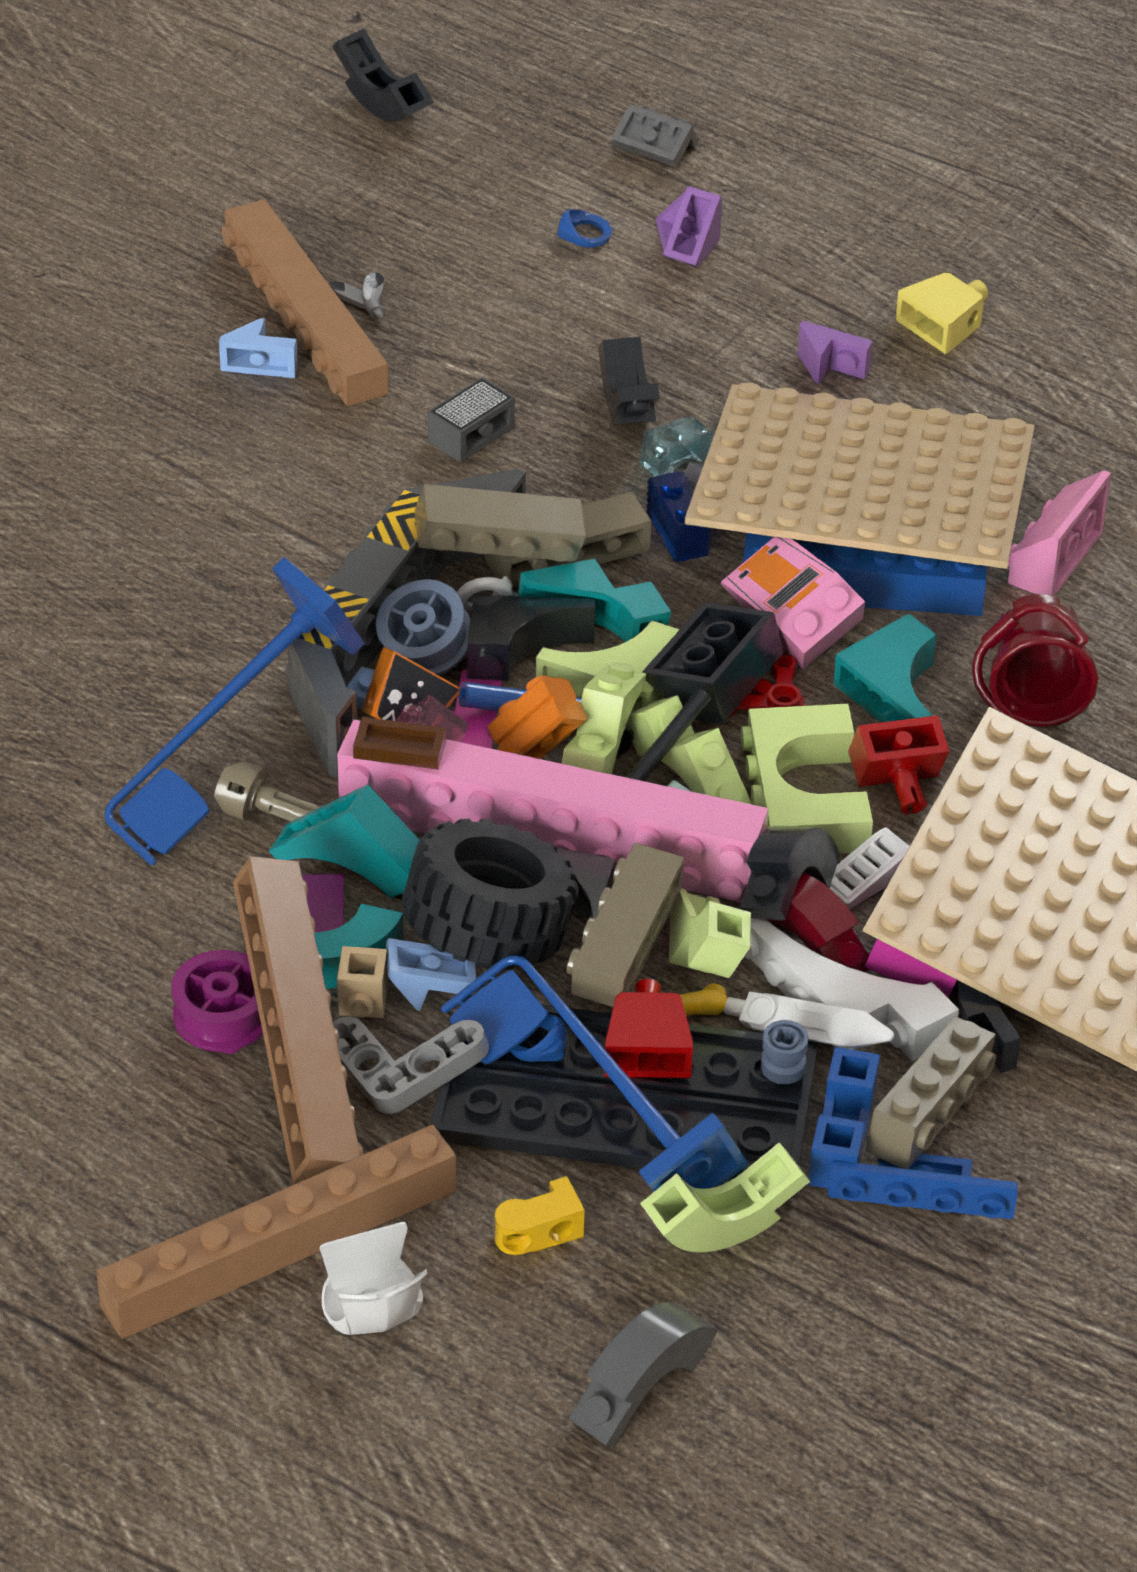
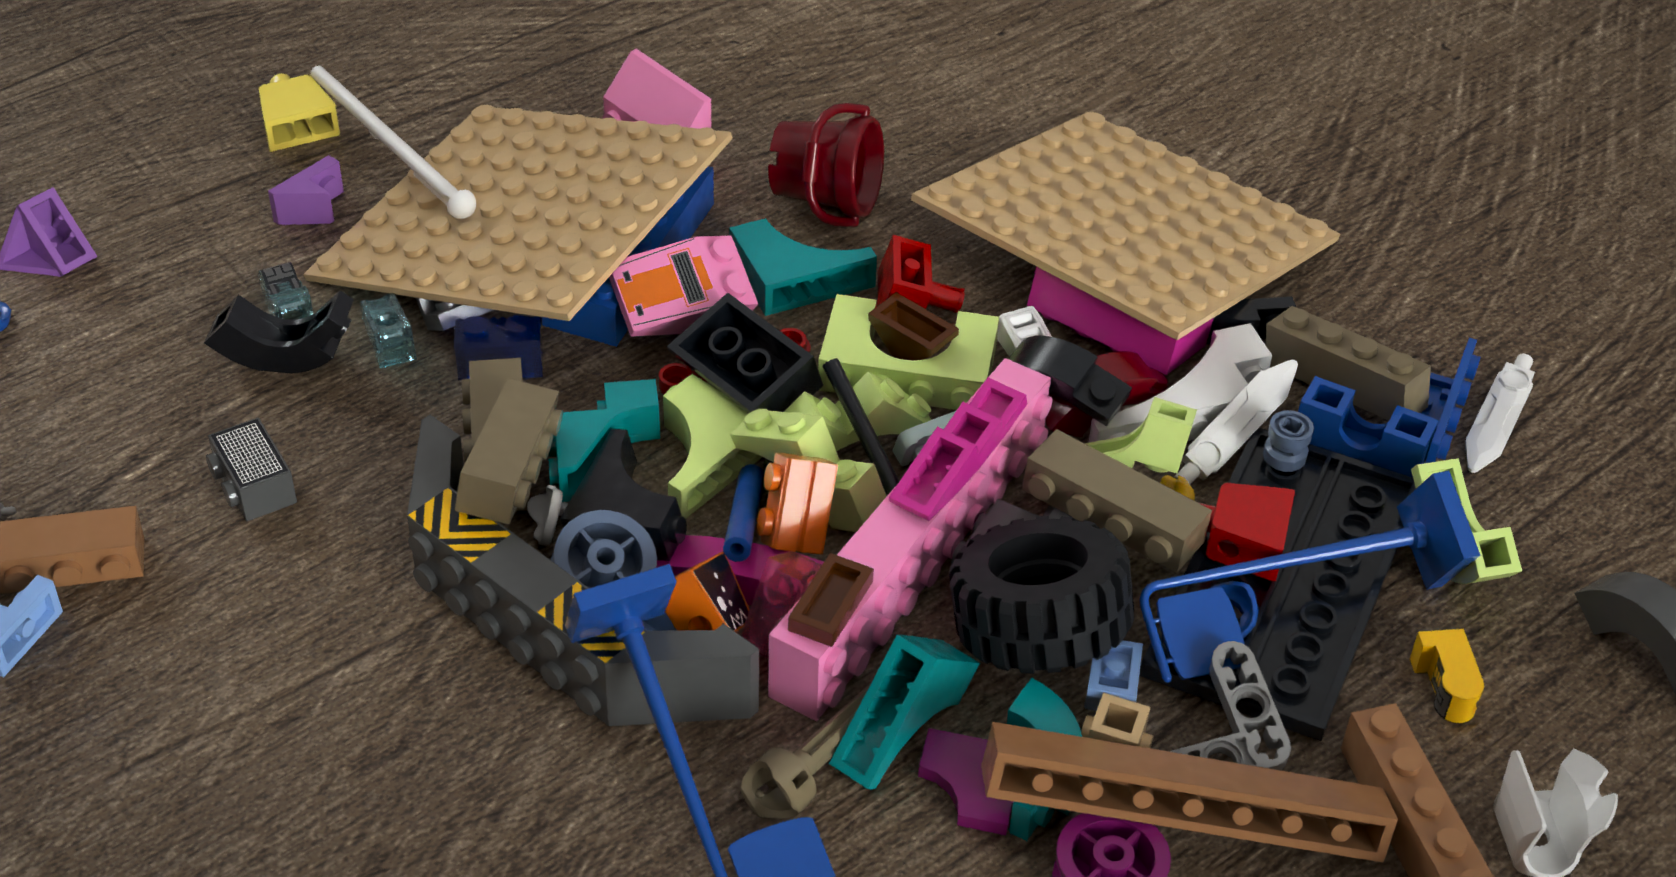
camera: 75 degrees left, 0 degrees up
none -> clear light blue leg [258,262,313,319]
none -> white bar [311,66,476,219]
none -> reddish brown slope [868,292,959,360]
none -> dark pink slope [889,377,1027,521]
none -> white piece [1465,353,1535,473]

